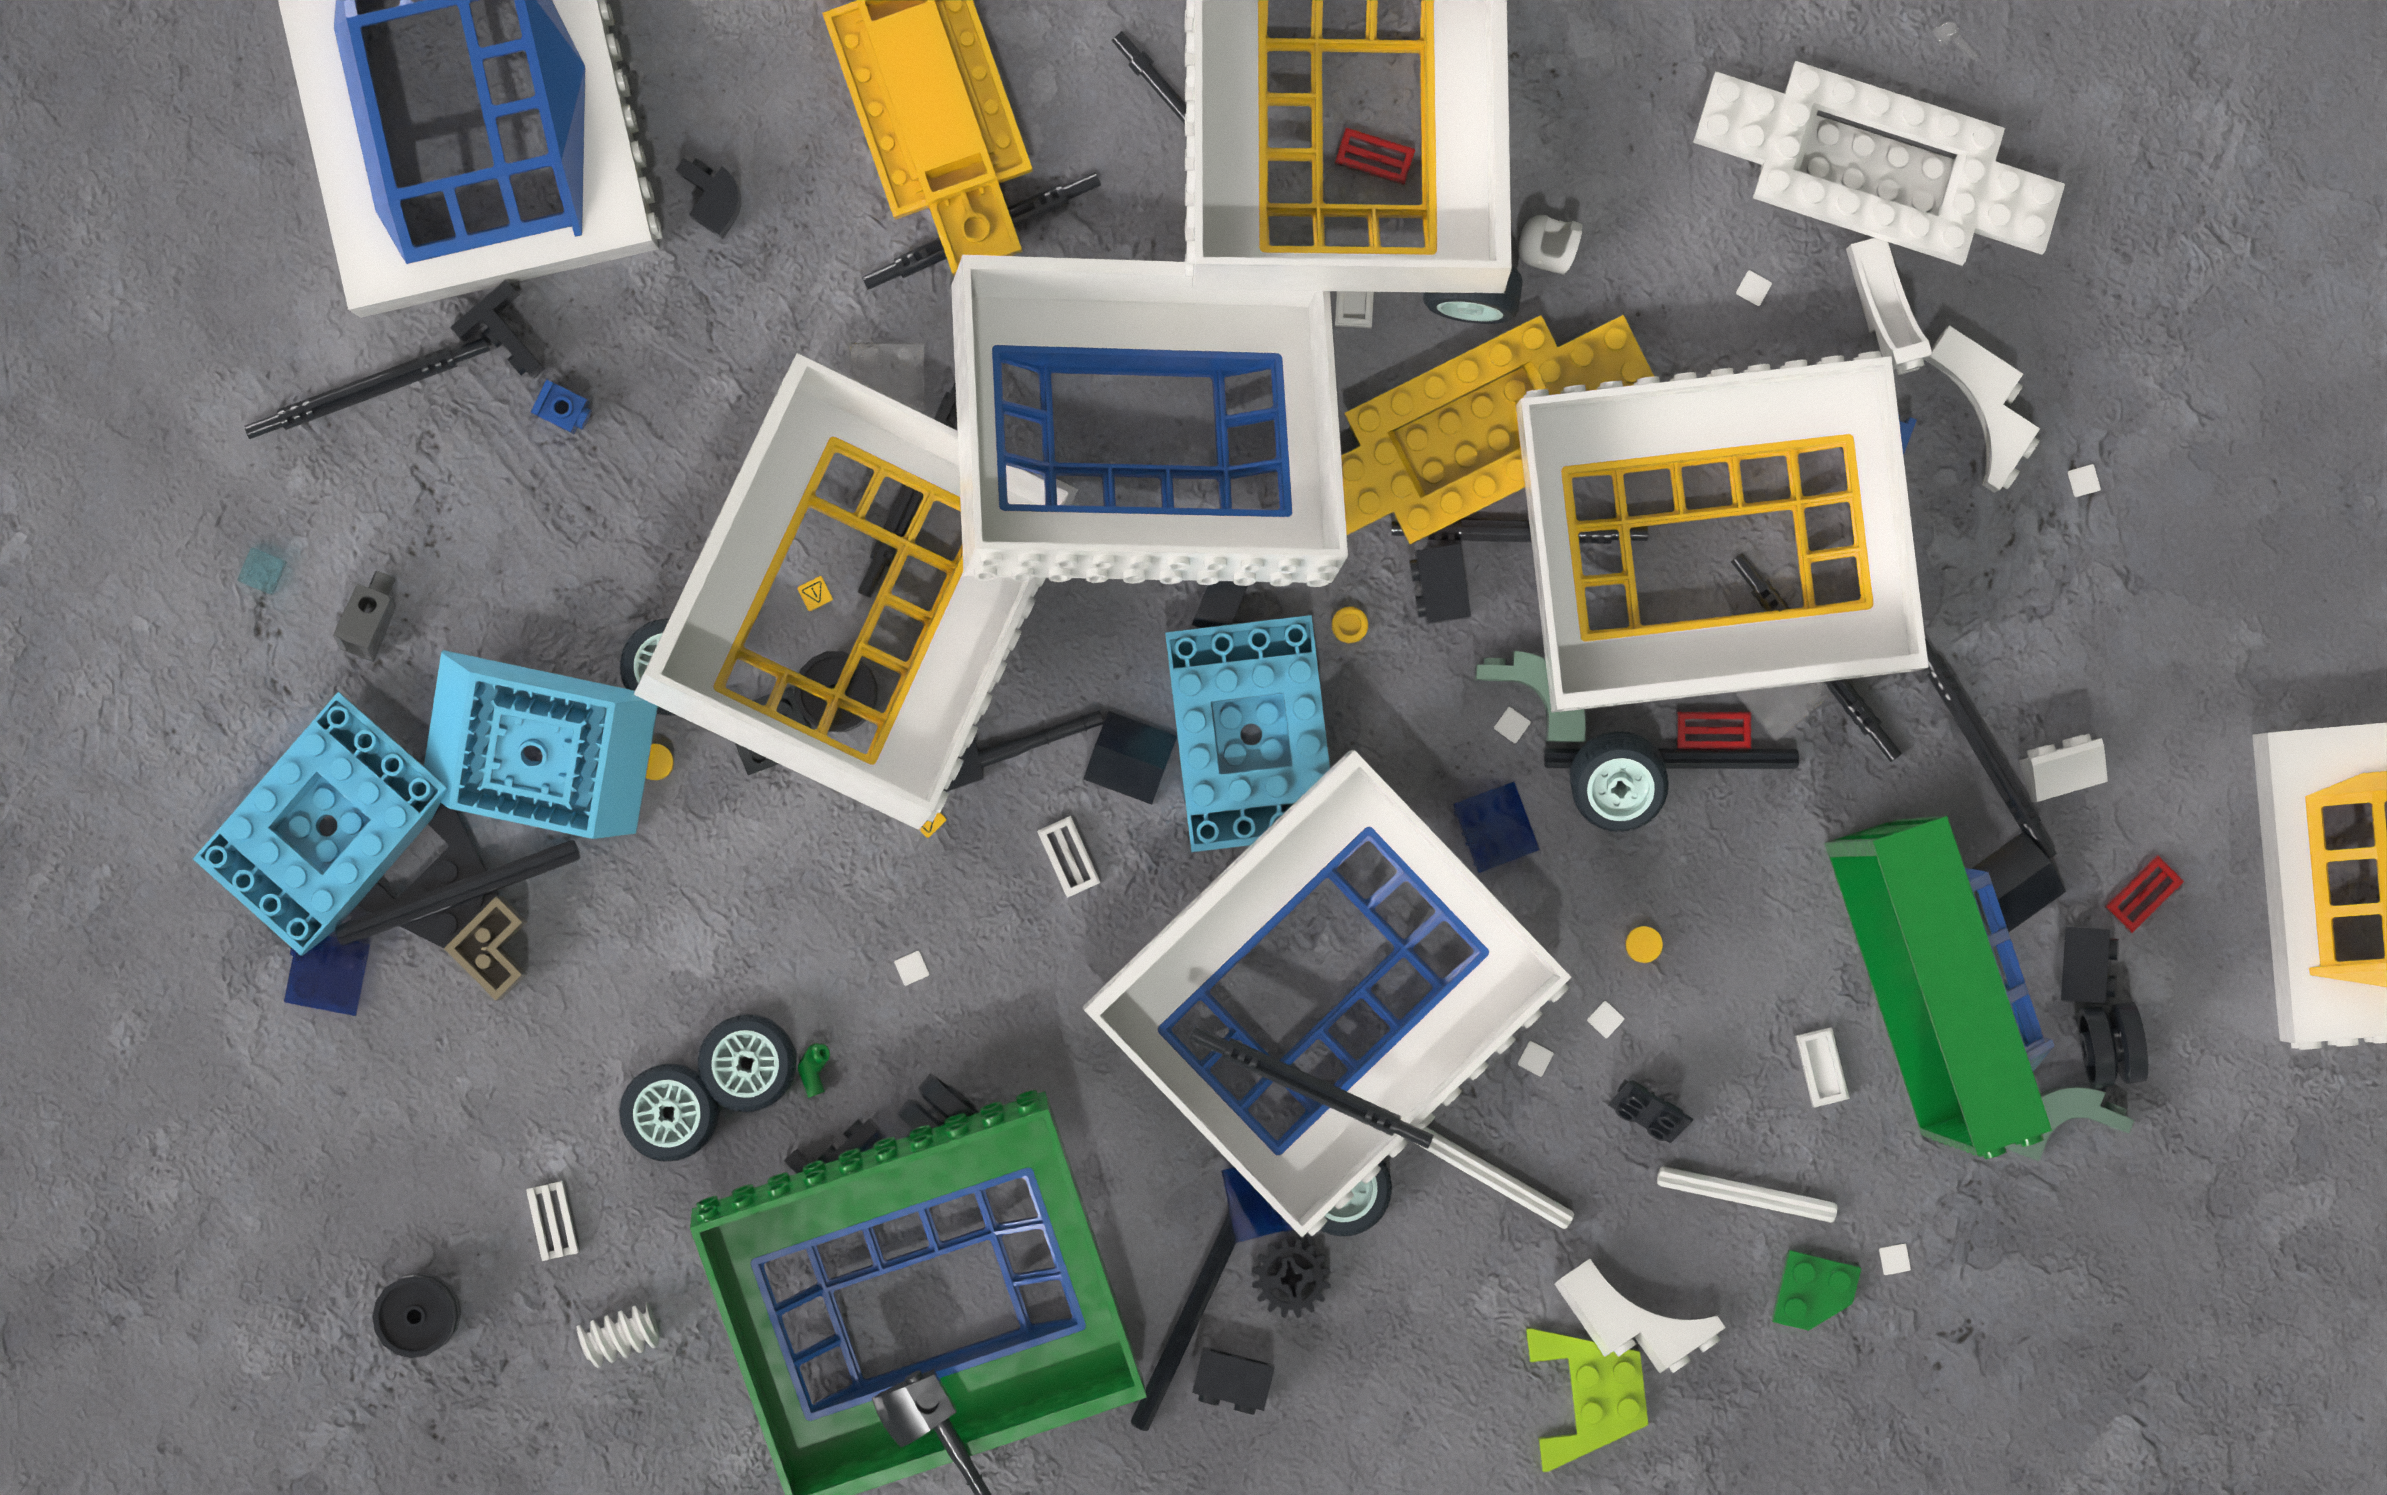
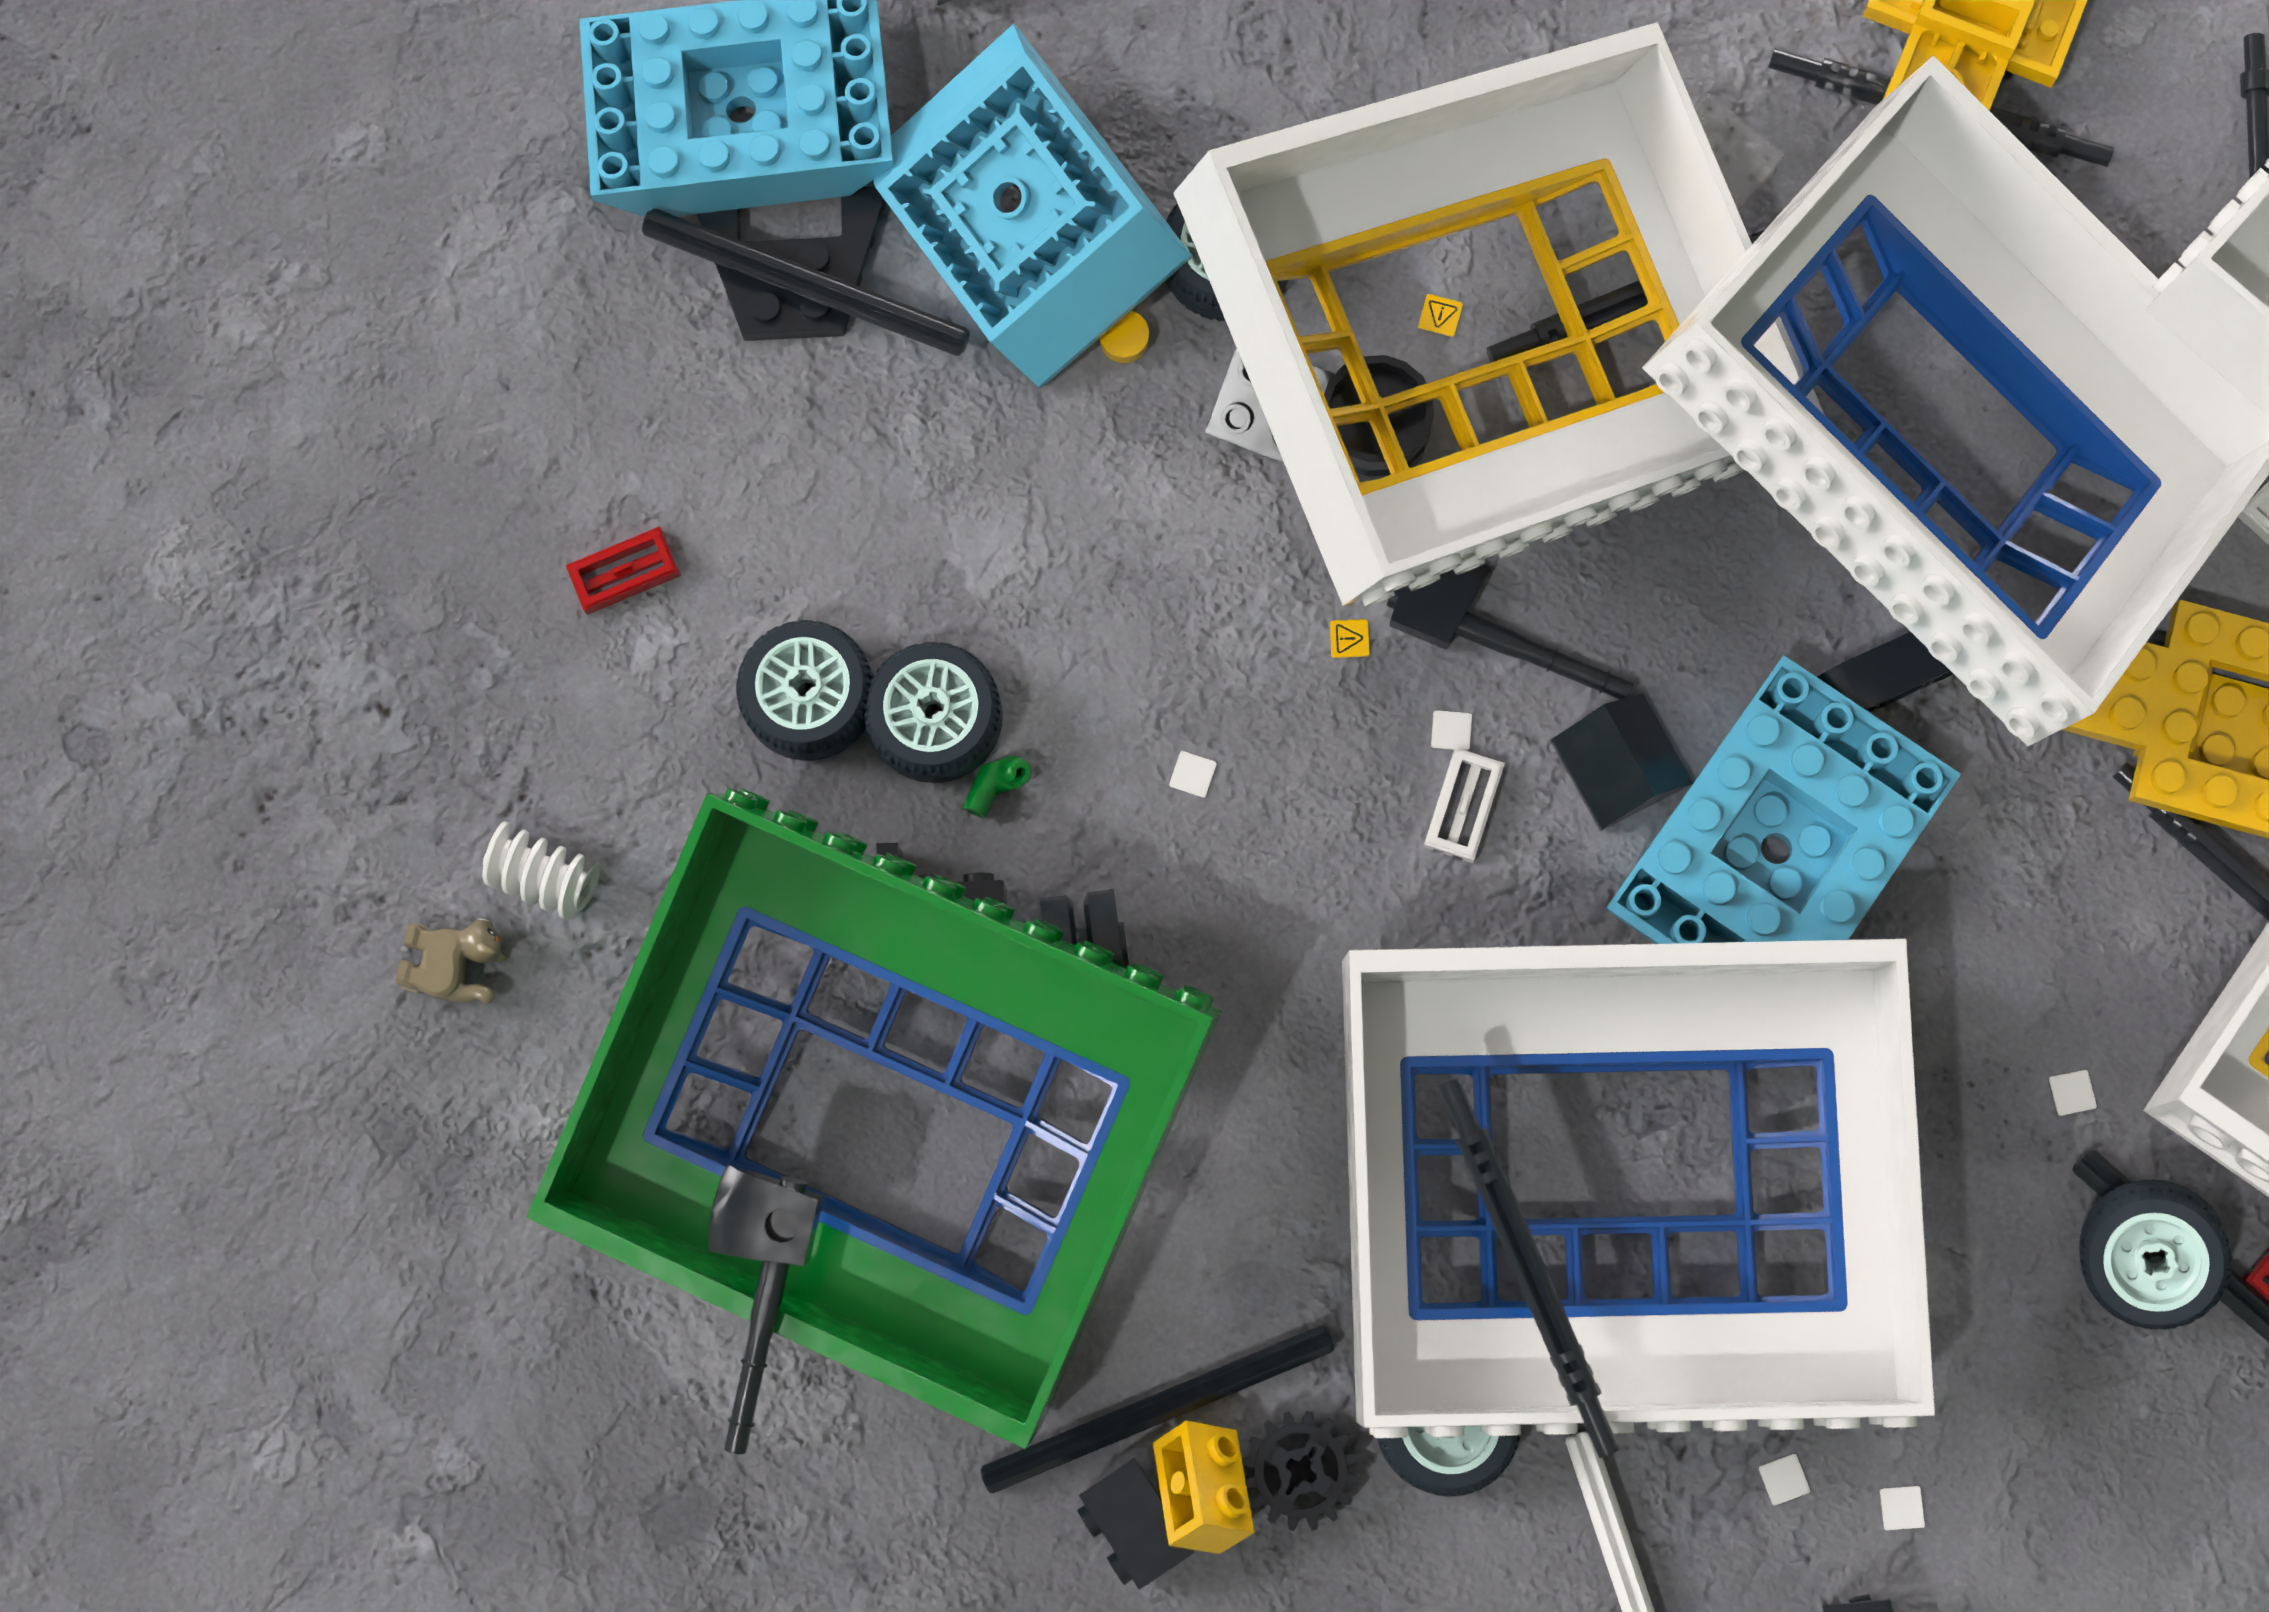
camera: 50 degrees right, 10 degrees down
clear blue hinge [284,936,371,1016] -> none
black wheel [372,1273,461,1358] -> none
dark tan brick [444,896,528,1001] -> none
white tile [526,1181,579,1261] -> none
clear blue hinge [1221,1167,1294,1243] -> none
yellow tile [1331,607,1368,644] -> none
black brick [1409,544,1471,625] -> none
clear blue hinge [1453,781,1540,873] -> none
sand green arch [1475,651,1586,743] -> none
yellow tile [1625,926,1663,963] -> none
none -> dark tan animal [396,918,507,1004]
none -> red tile [565,526,681,615]
none -> yellow brick [1153,1420,1255,1554]
none -> white sticker [1431,710,1472,751]

